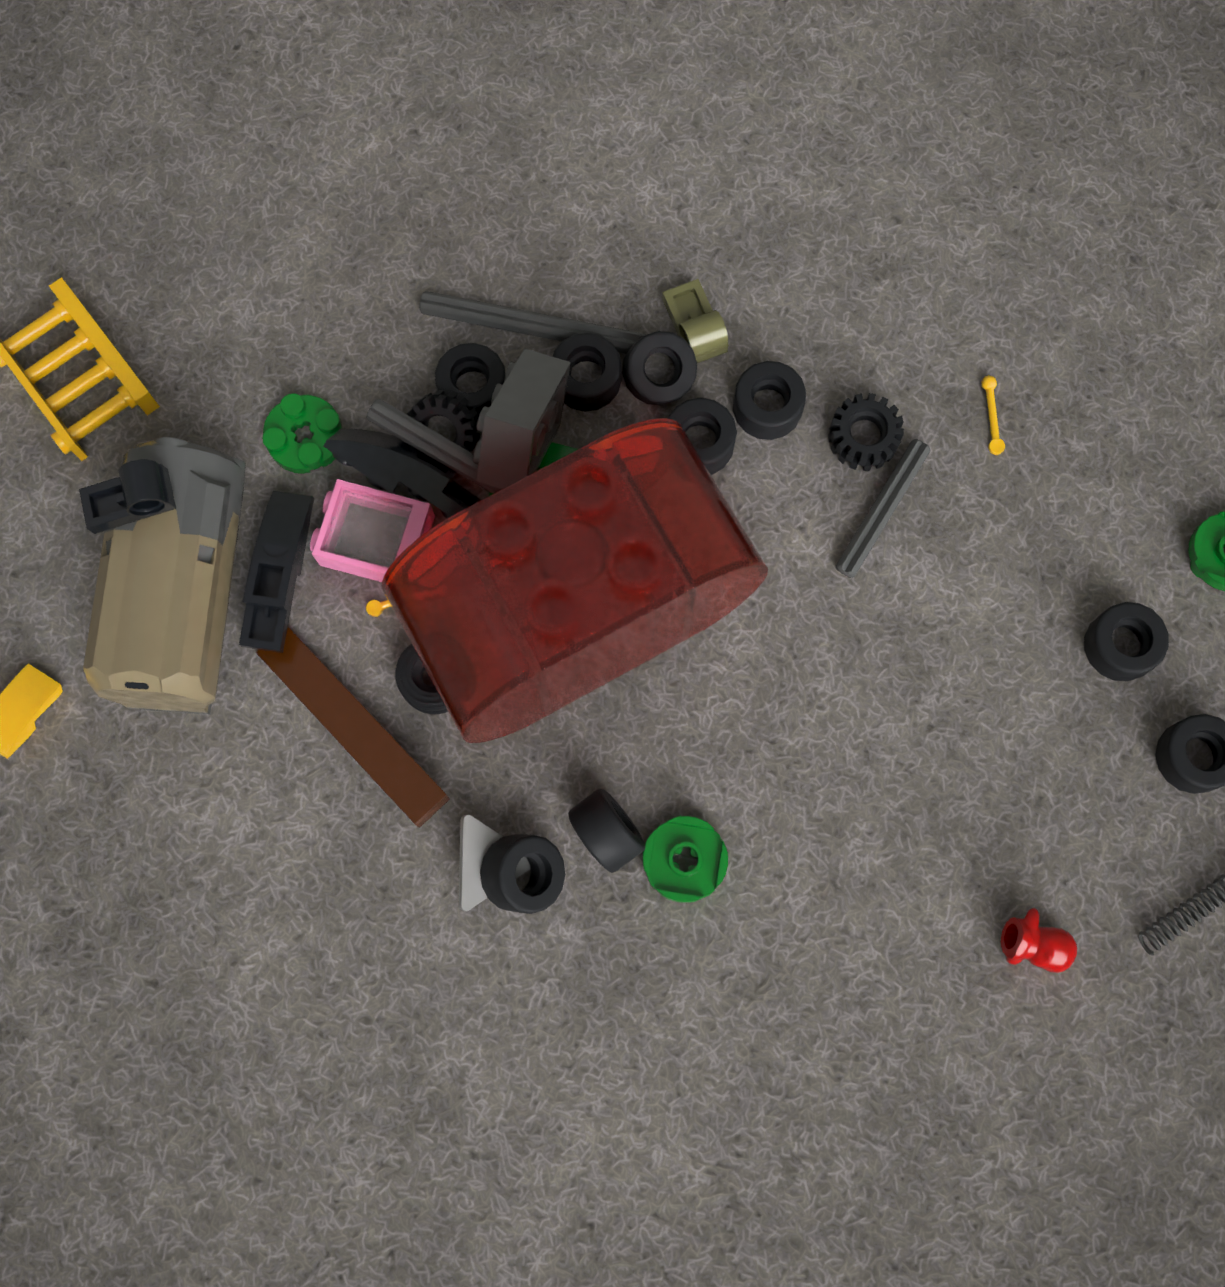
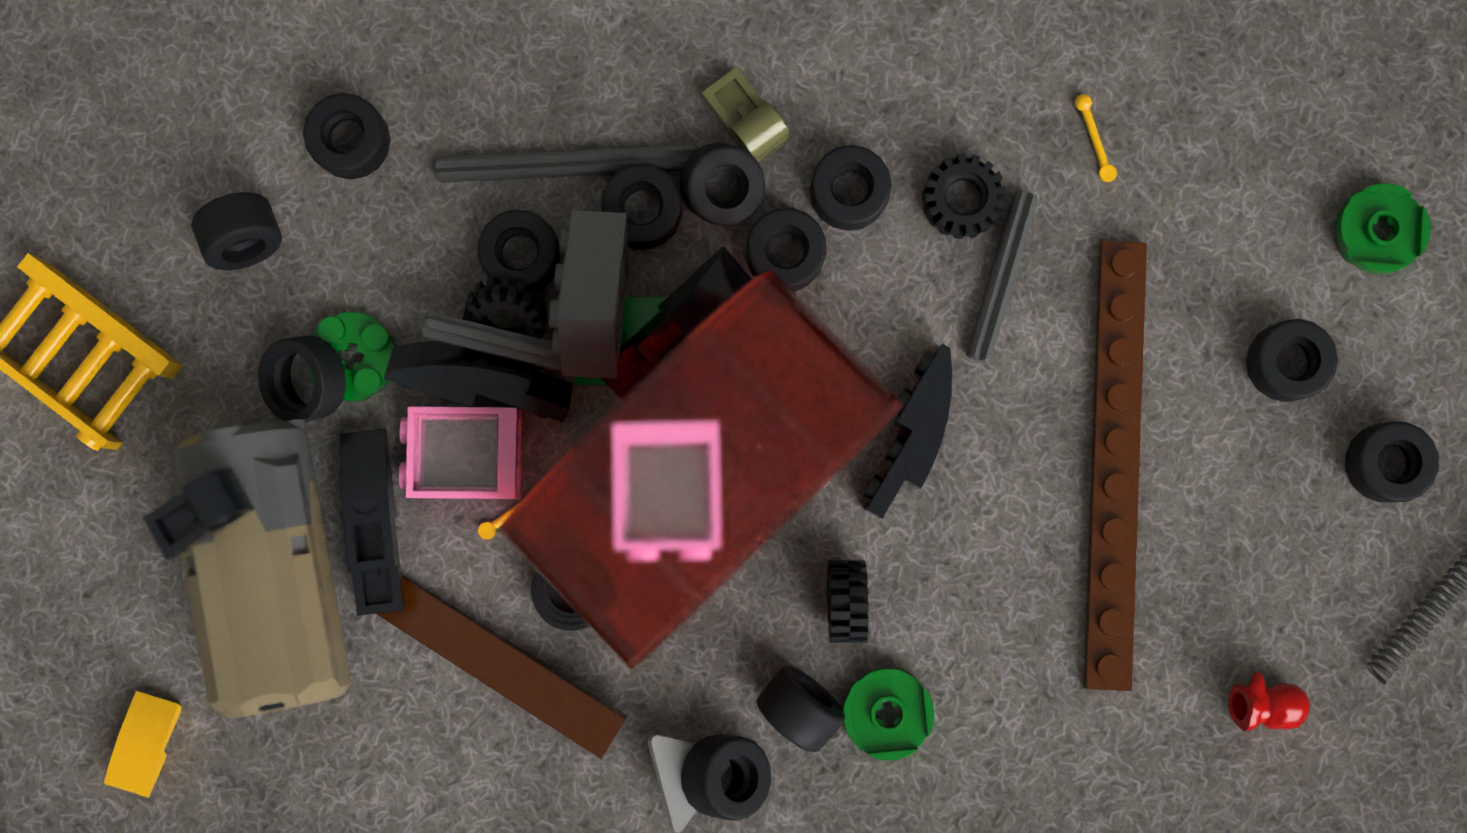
camera: 15 degrees left, 10 degrees up
none -> black tyre [191,192,283,271]
none -> black tyre [258,336,346,423]
none -> black tyre [303,93,391,180]
none -> window [613,422,721,561]
none -> black tyre [827,560,869,643]
none -> black slope [862,343,952,519]
none -> reddish brown plate [1083,241,1147,691]

